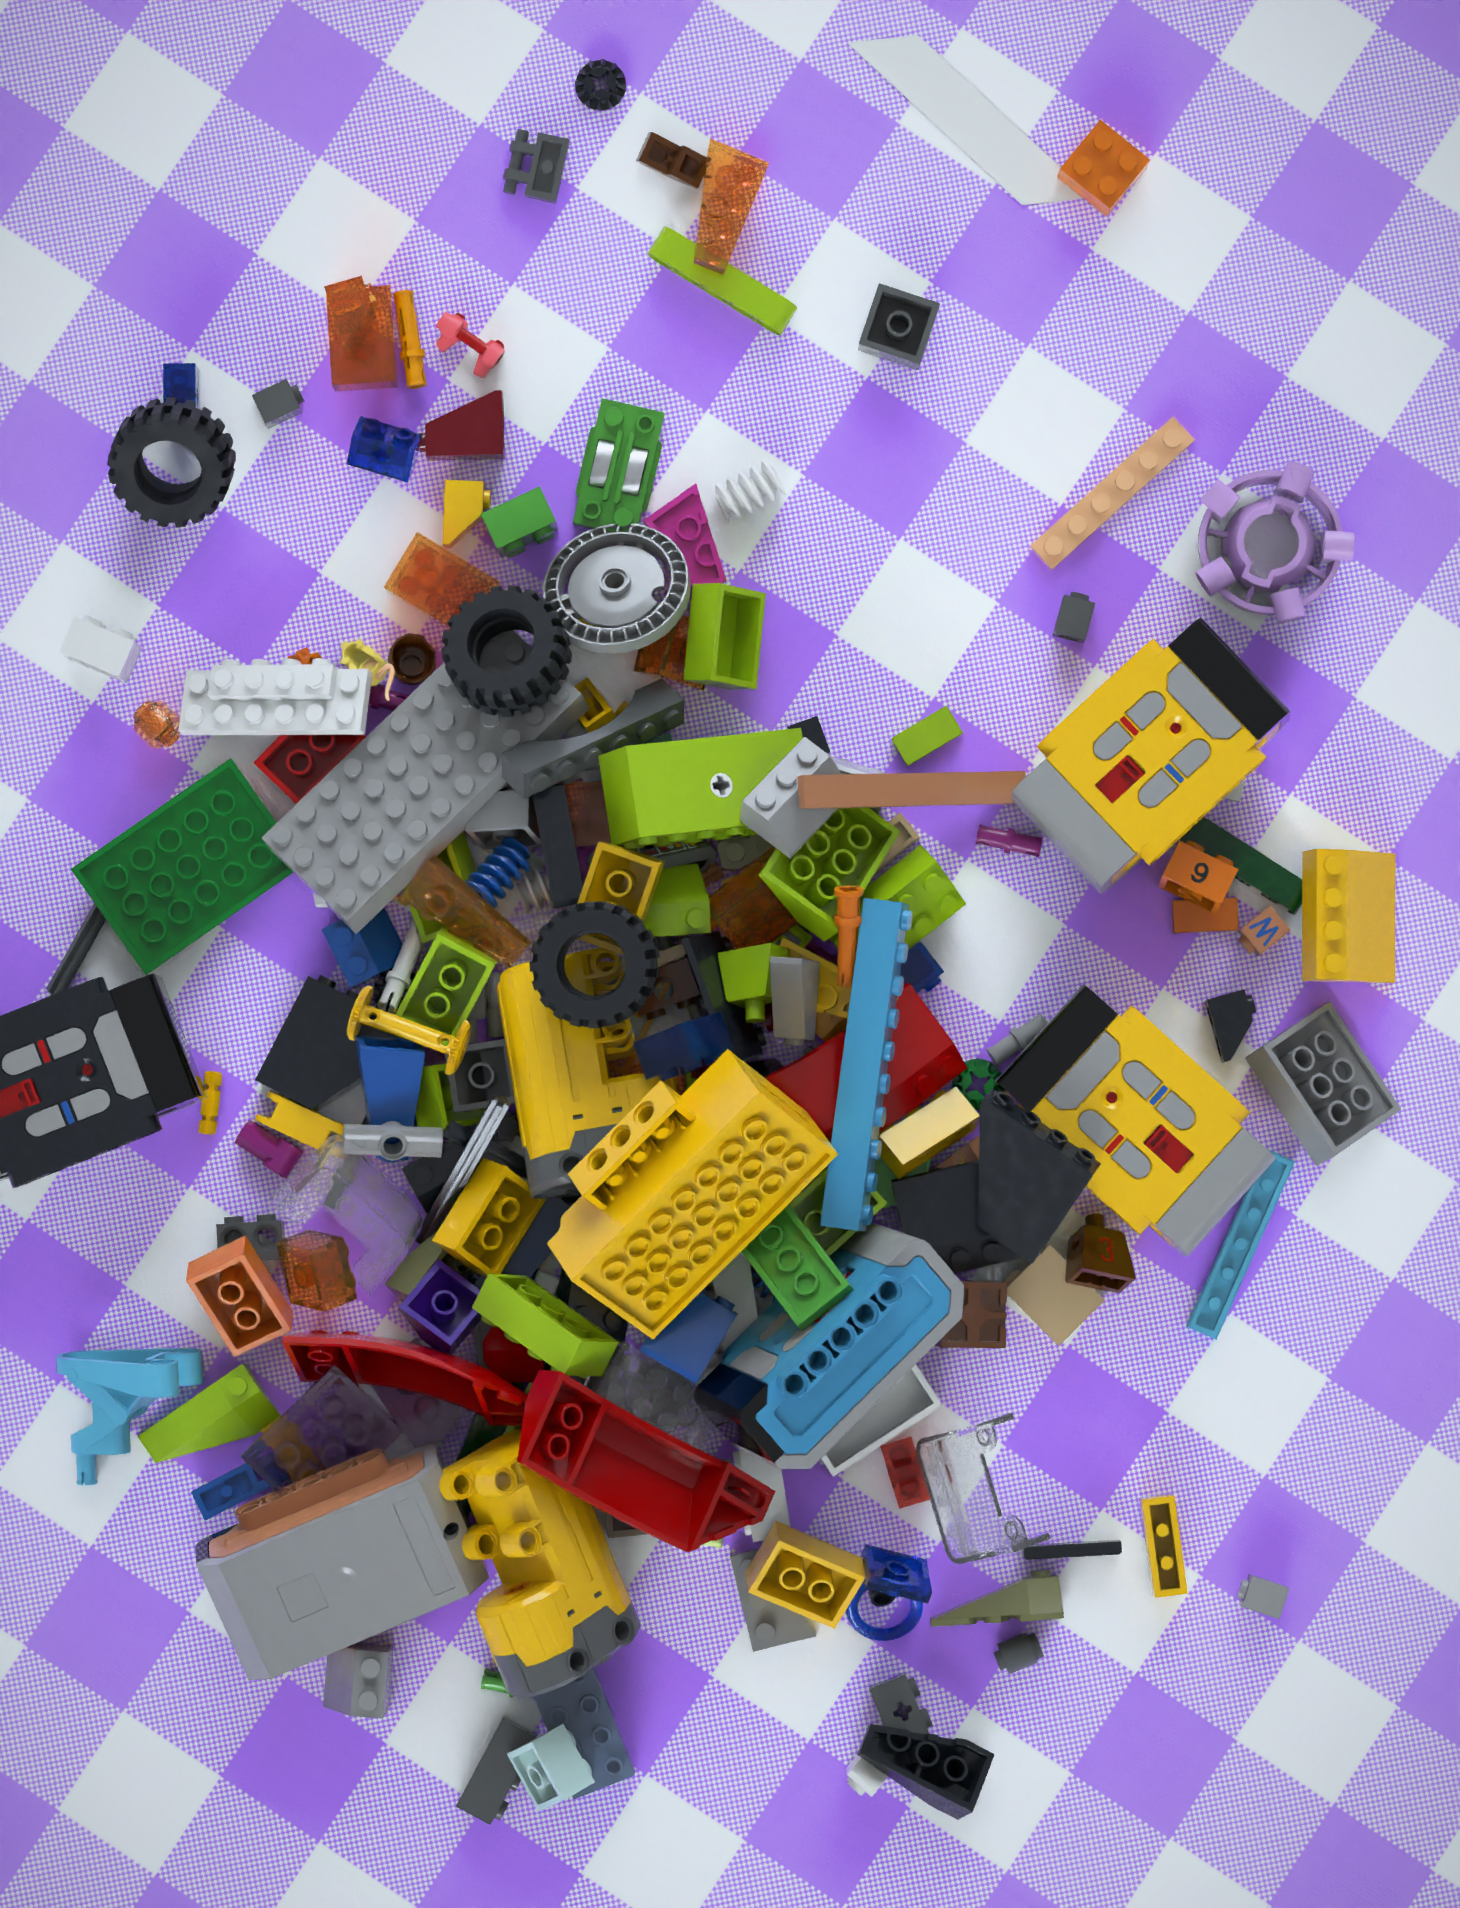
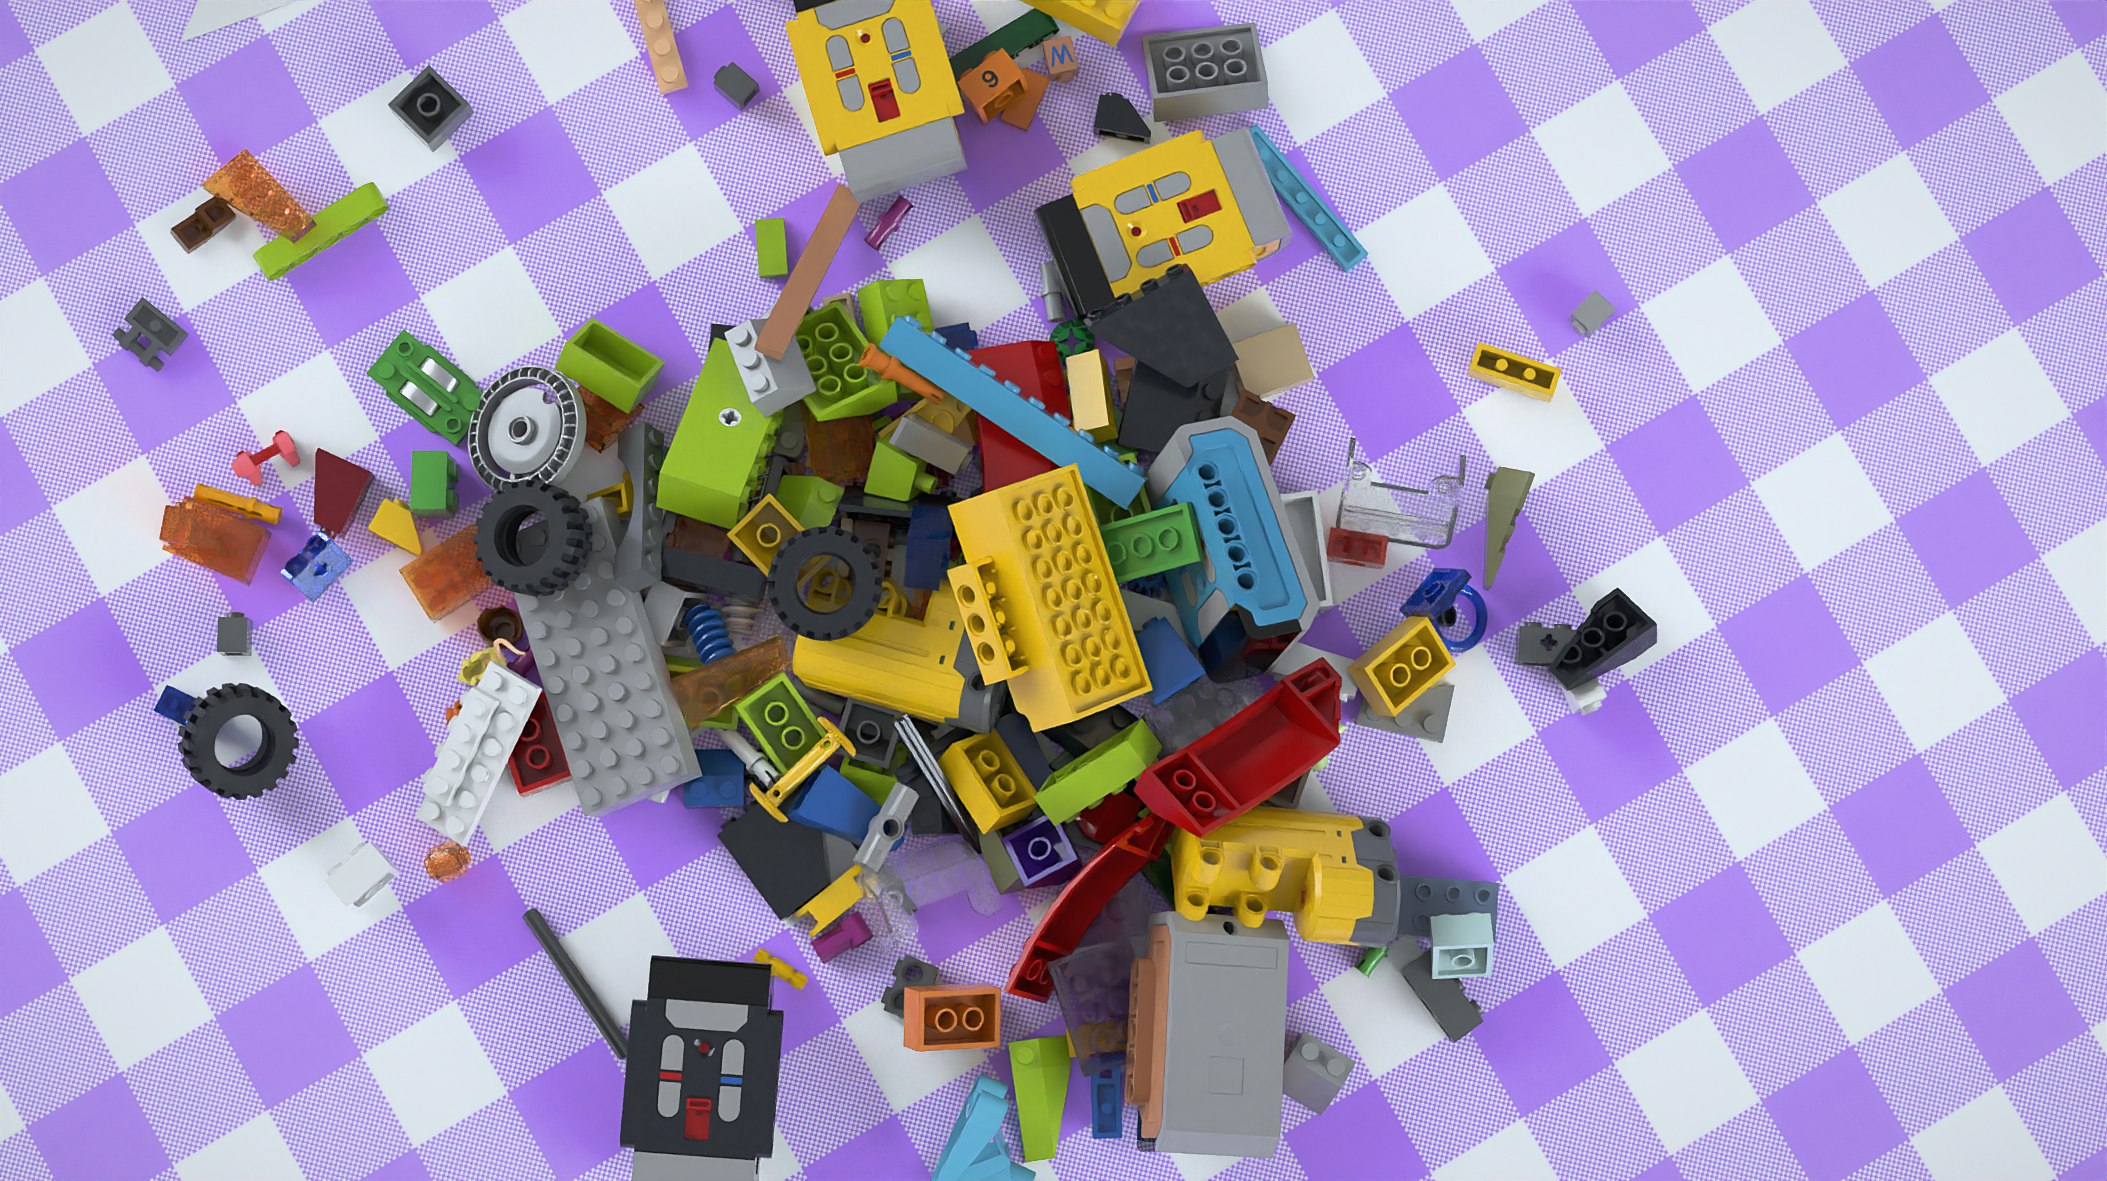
camera: 70 degrees left, 5 degrees down
green plate [71,758,293,976] -> none
clear orange brick [276,1229,357,1312] -> none
black gear [575,59,626,111] -> none
dark pink wing [644,483,726,589] -> none
white piece [715,460,787,523] -> none
dark grey brick [993,1632,1044,1674] -> none
black tile [1022,1539,1122,1560] -> none
reddish brown torso [1065,1213,1136,1293] -> none

